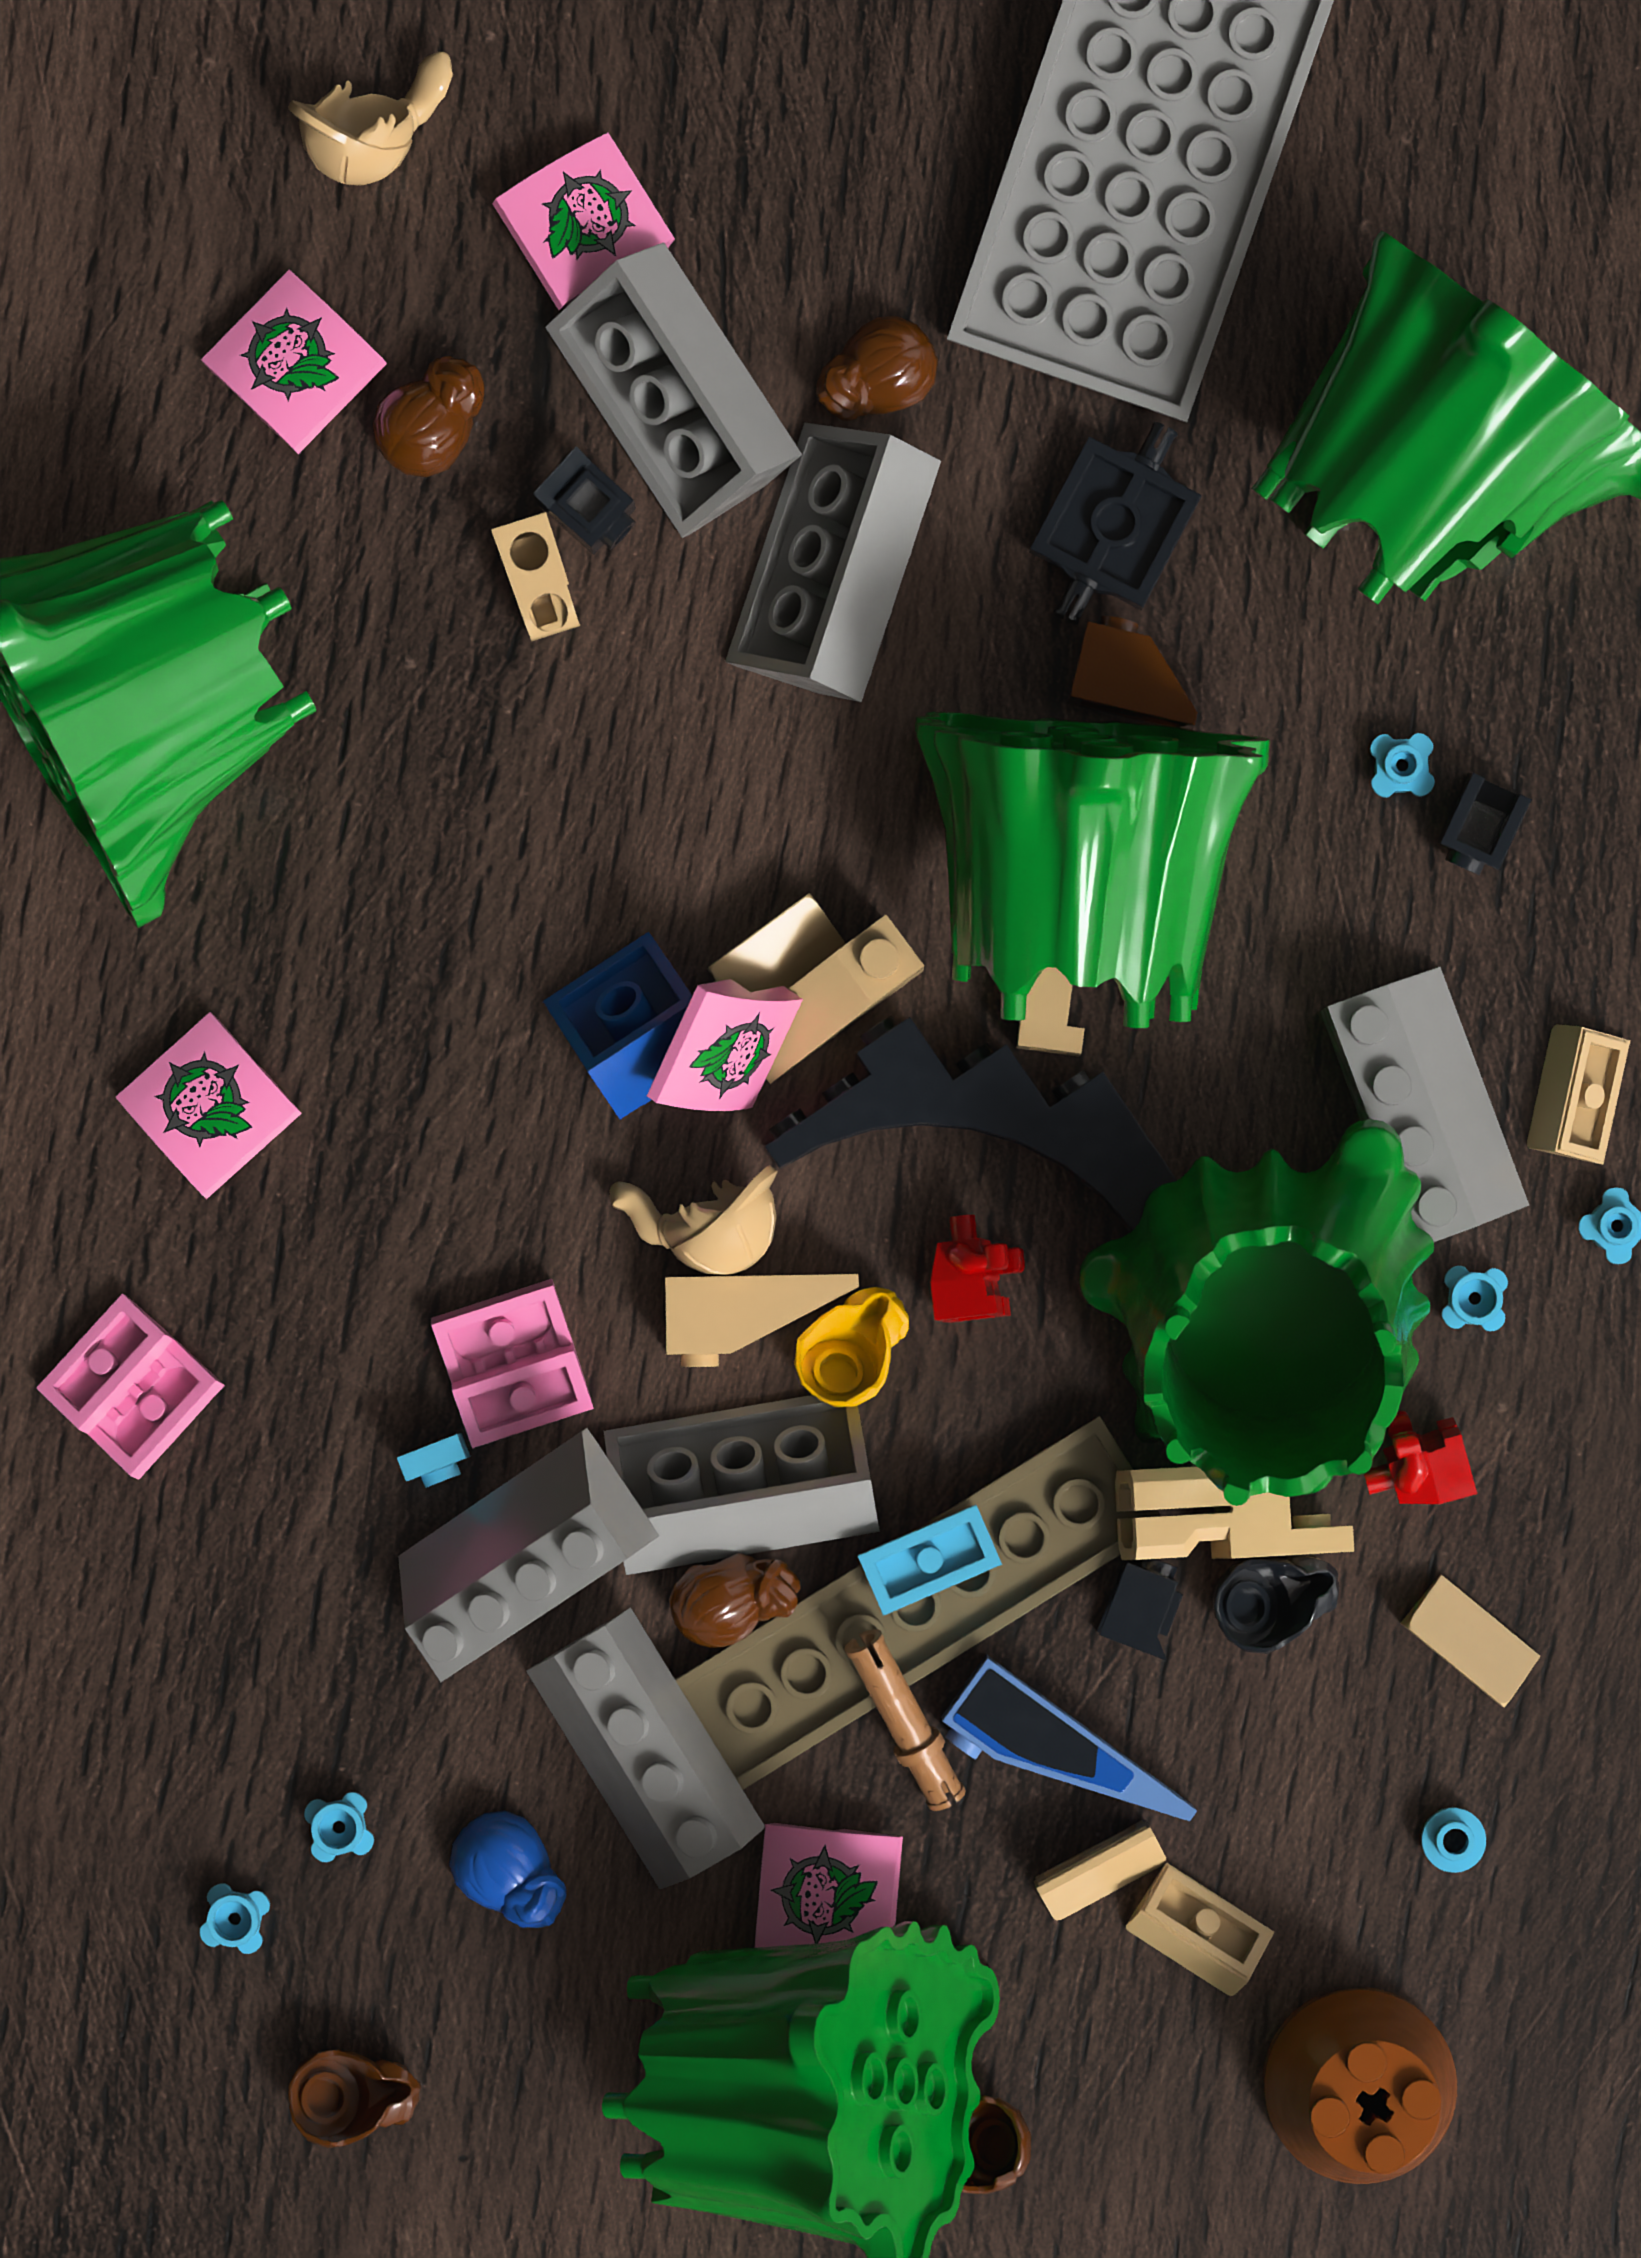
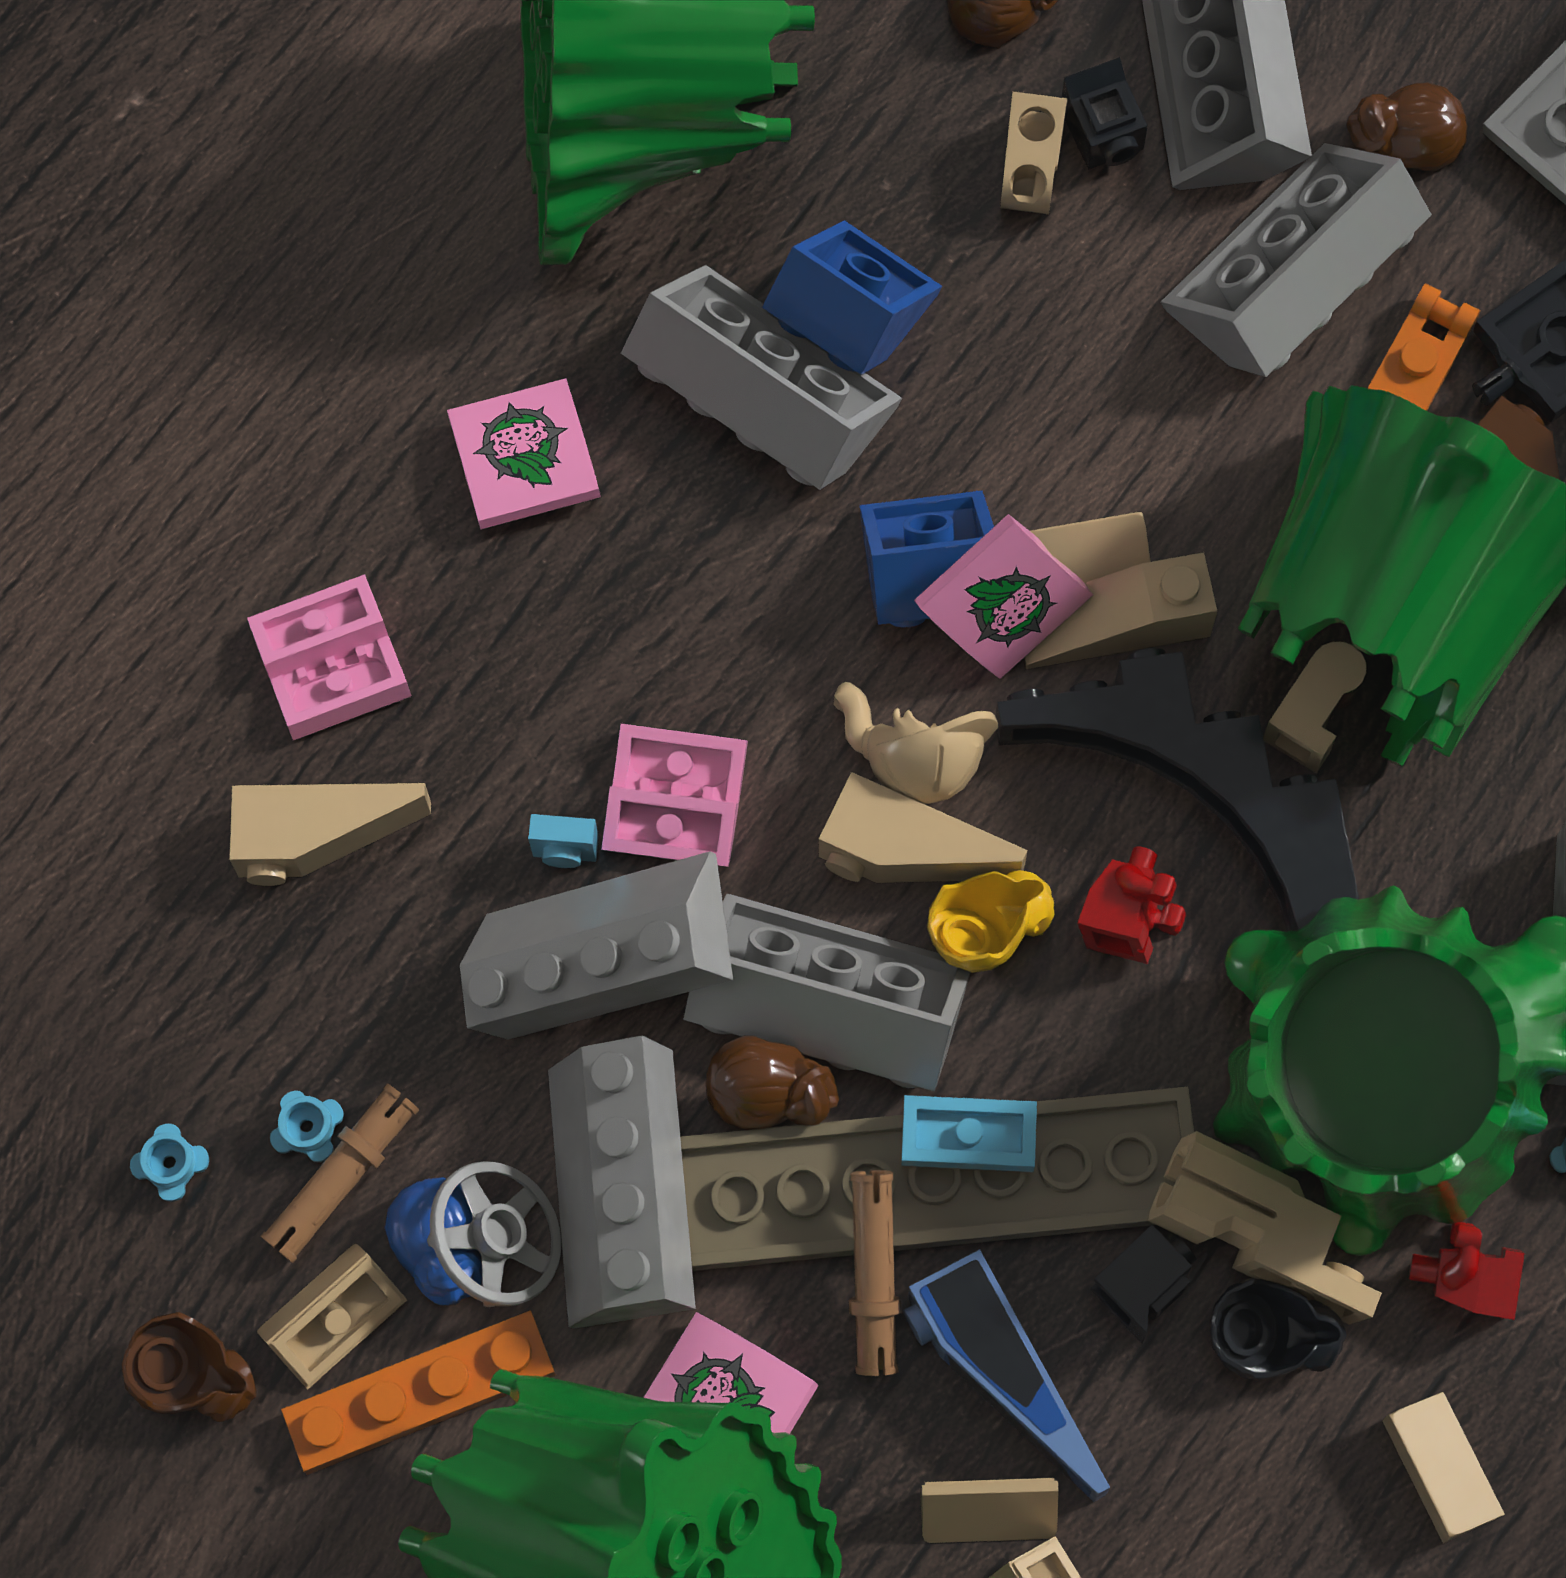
camera: 25 degrees right, 15 degrees down
none -> tan slope [230,783,431,886]
none -> tan slope [257,1244,407,1390]
none -> medium nougat pin [260,1084,419,1263]
none -> orange plate [281,1310,556,1475]
none -> light grey wheel [427,1161,561,1307]
none -> light grey slope [621,265,902,490]
none -> blue slope [762,220,942,375]
none -> orange plate [1368,283,1481,411]

